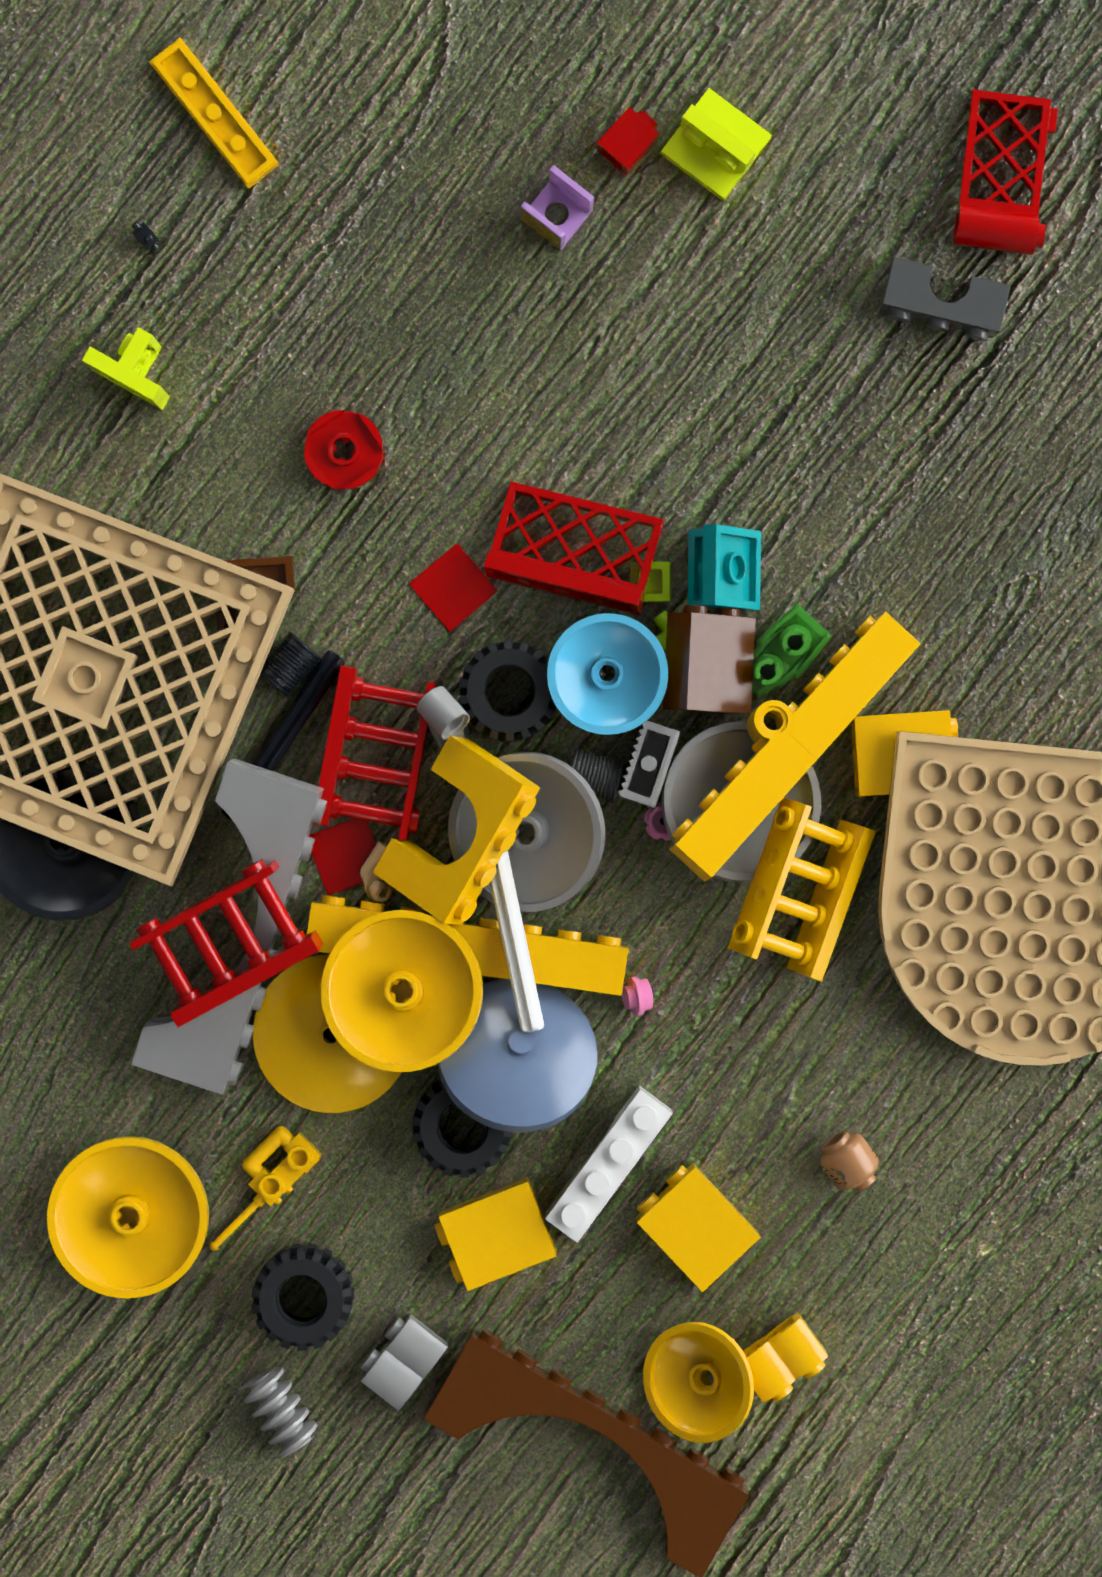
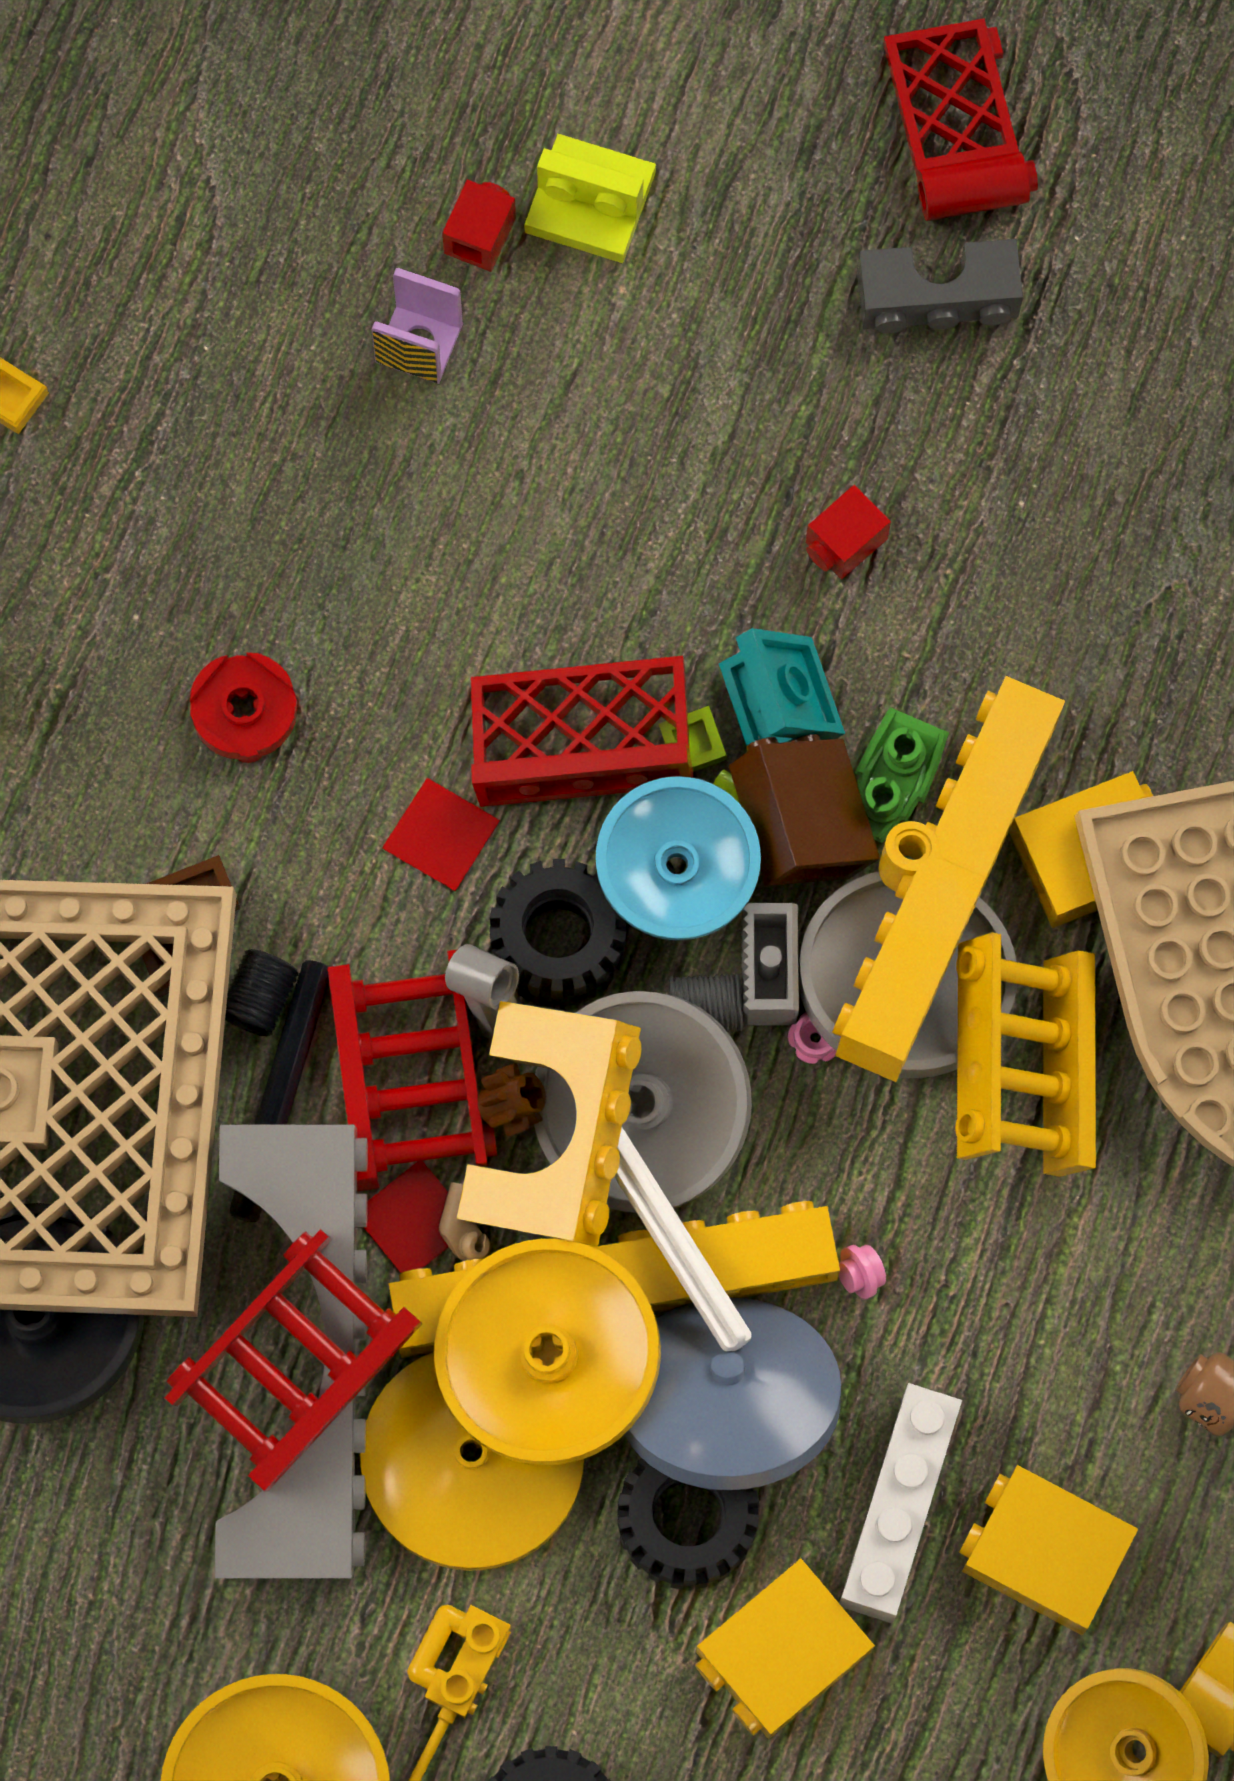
camera: 25 degrees left, 15 degrees down
none -> reddish brown gear [478,1063,546,1137]
none -> red brick [805,484,891,580]

